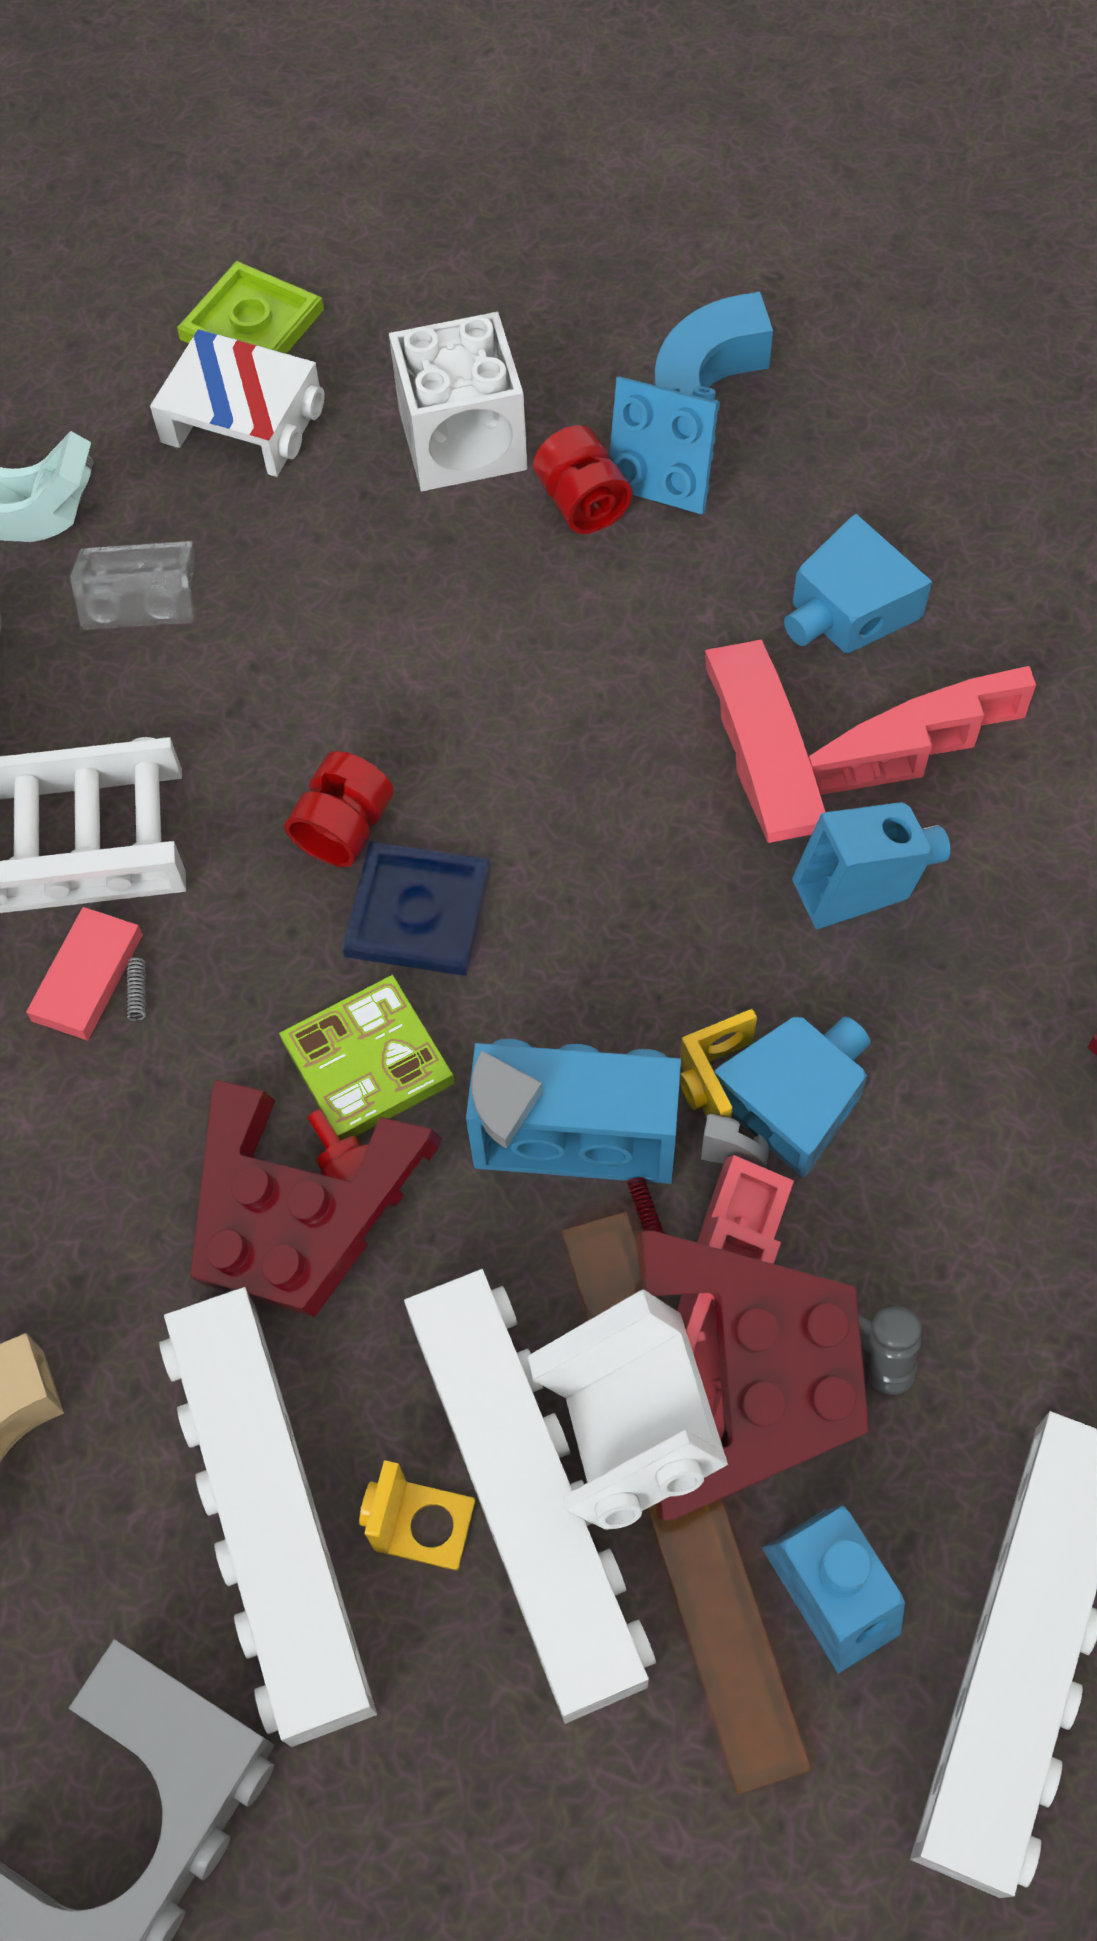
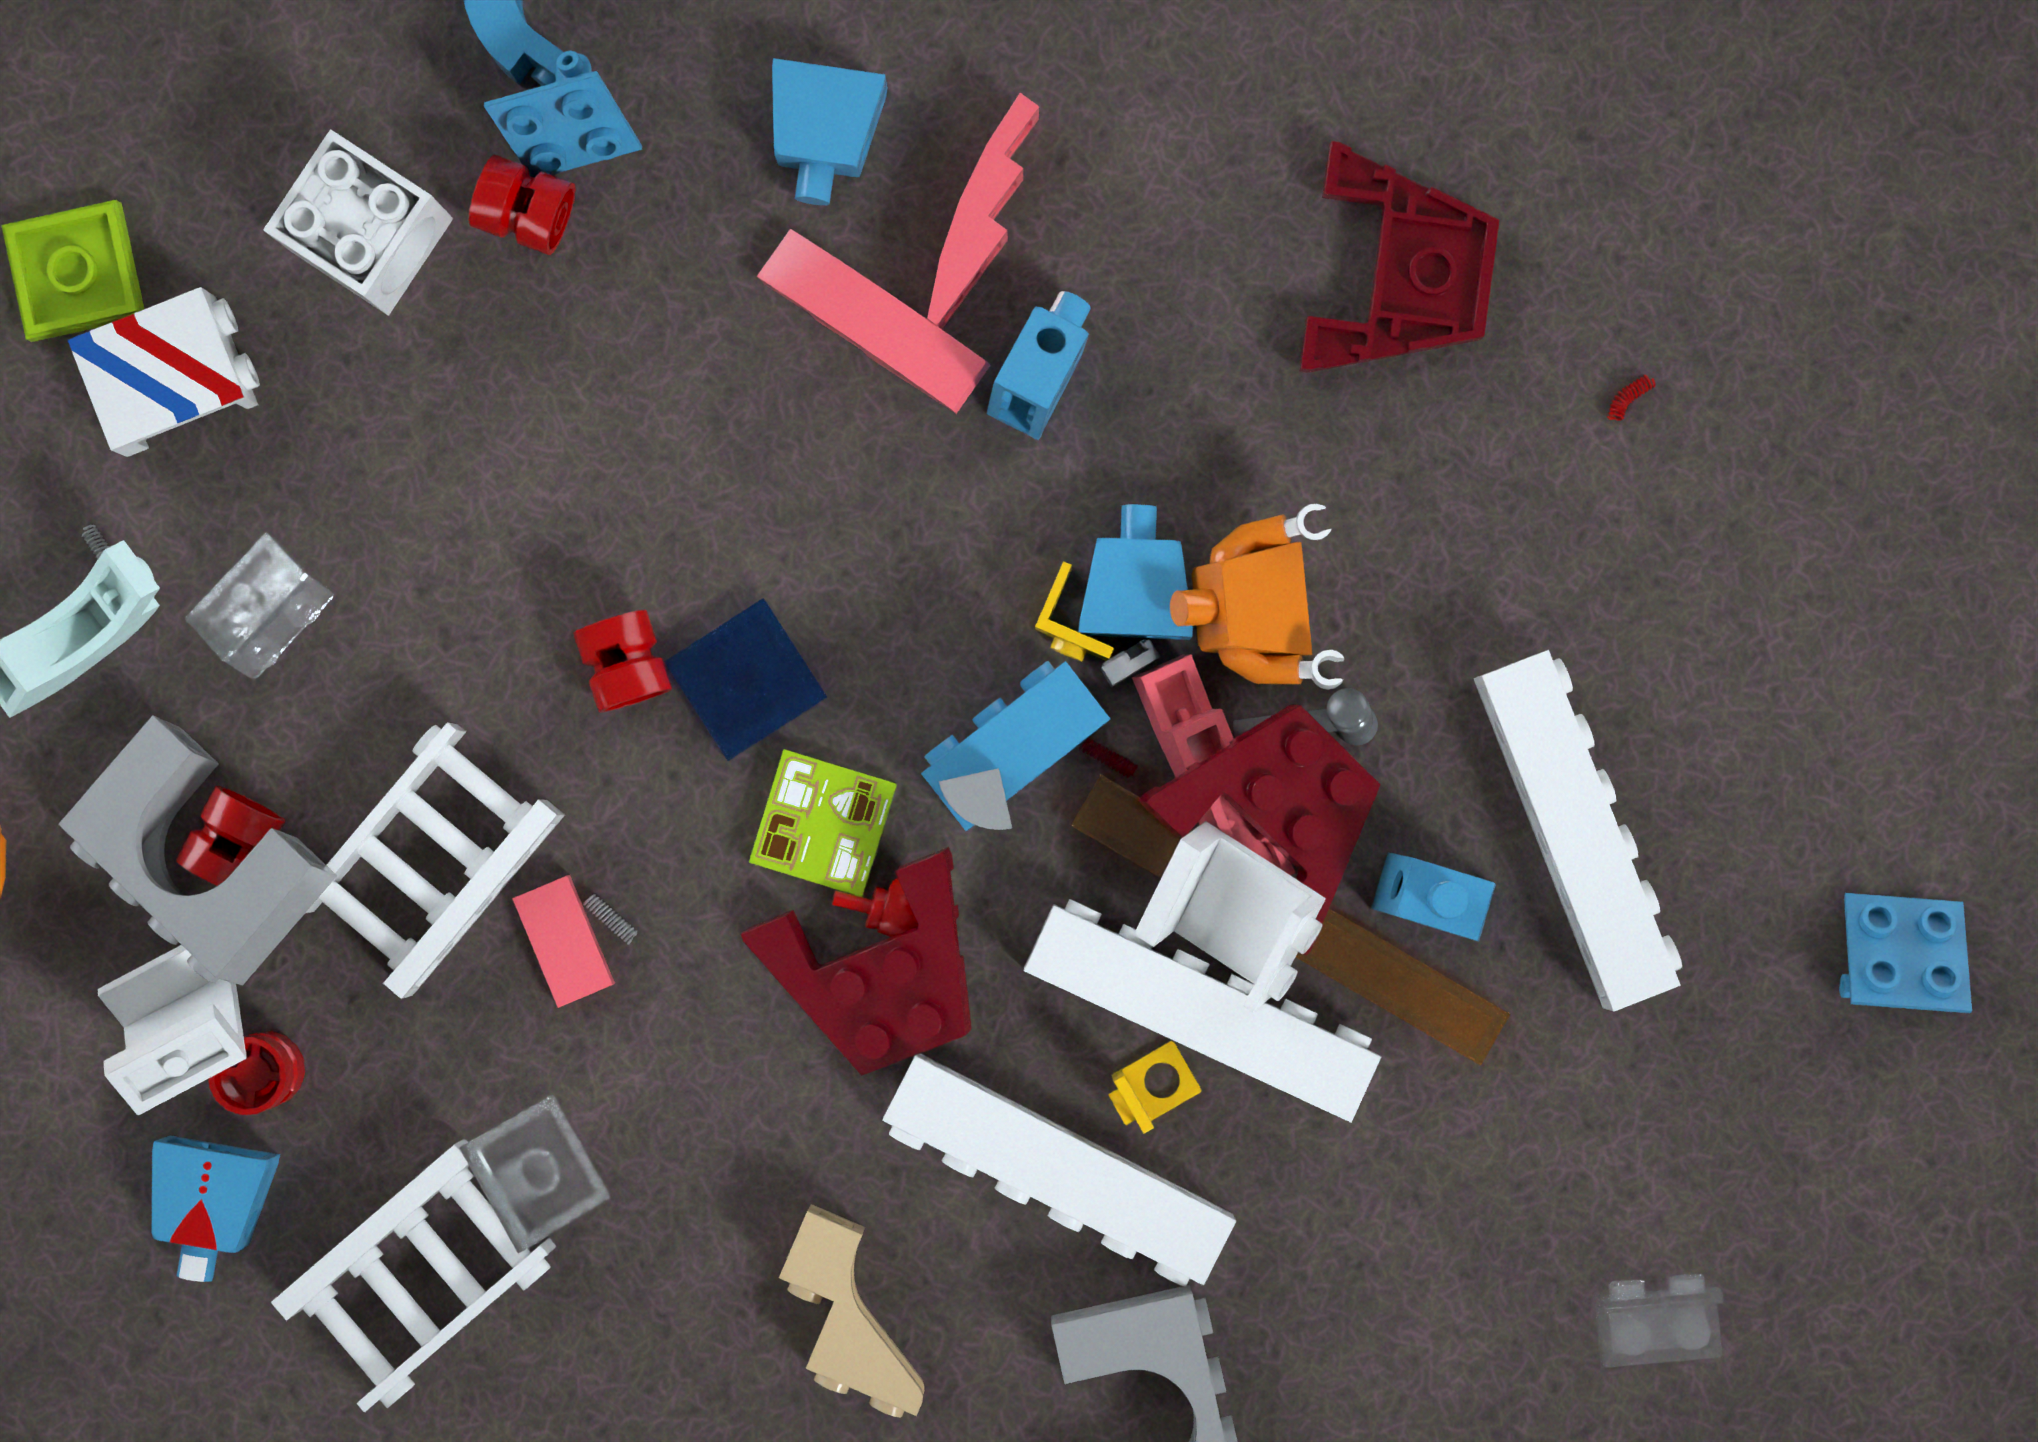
camera: 45 degrees left, 25 degrees up
none -> orange torso [1170,504,1344,690]

